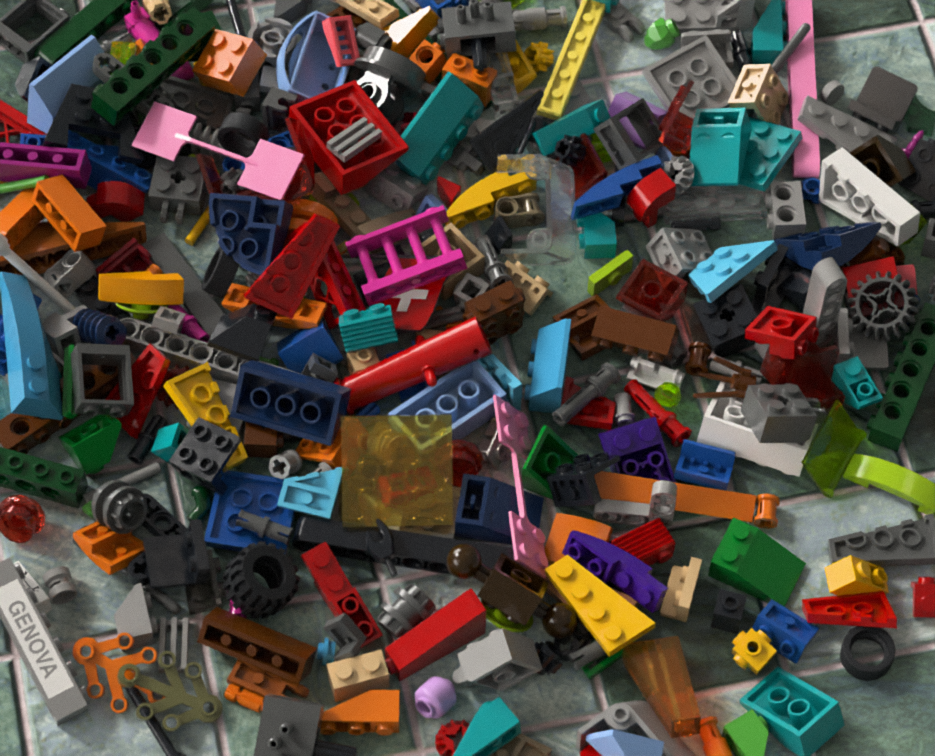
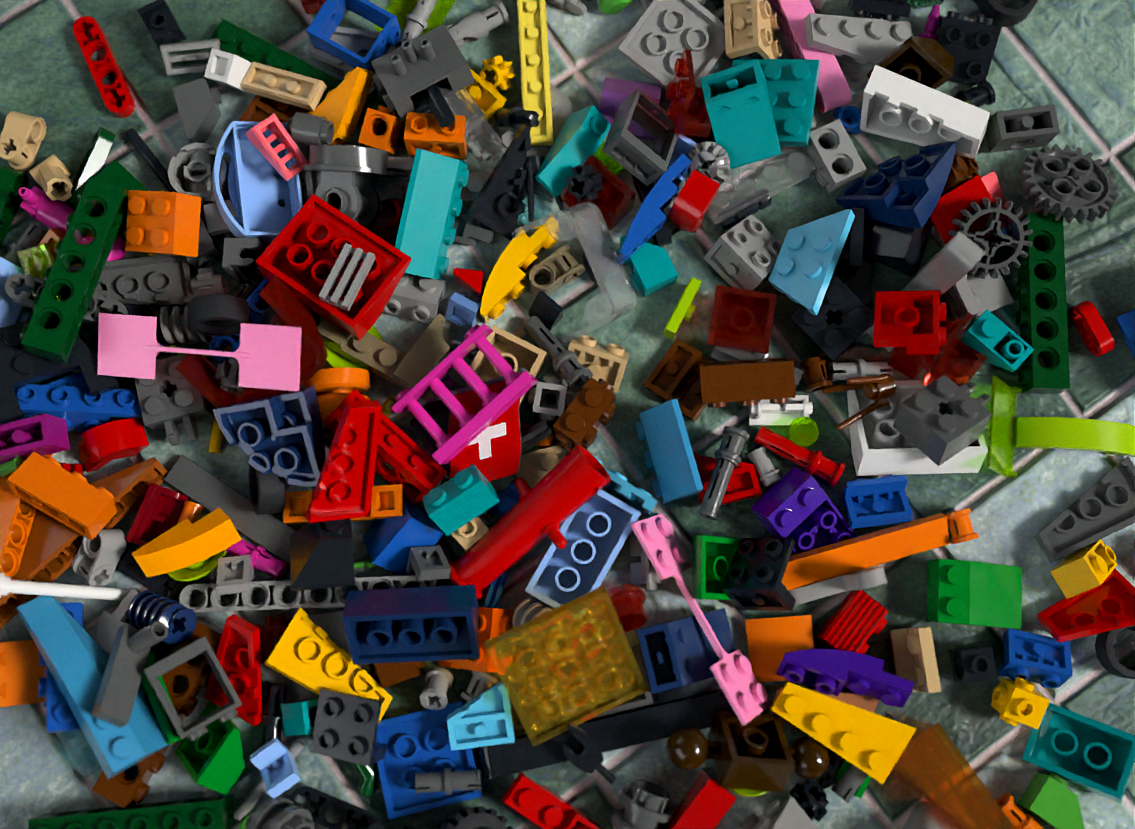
camera: 20 degrees left, 20 degrees up
none -> dark grey piece [92,621,168,728]
none -> light blue bracket [250,738,301,798]
none -> black axle [494,107,540,131]

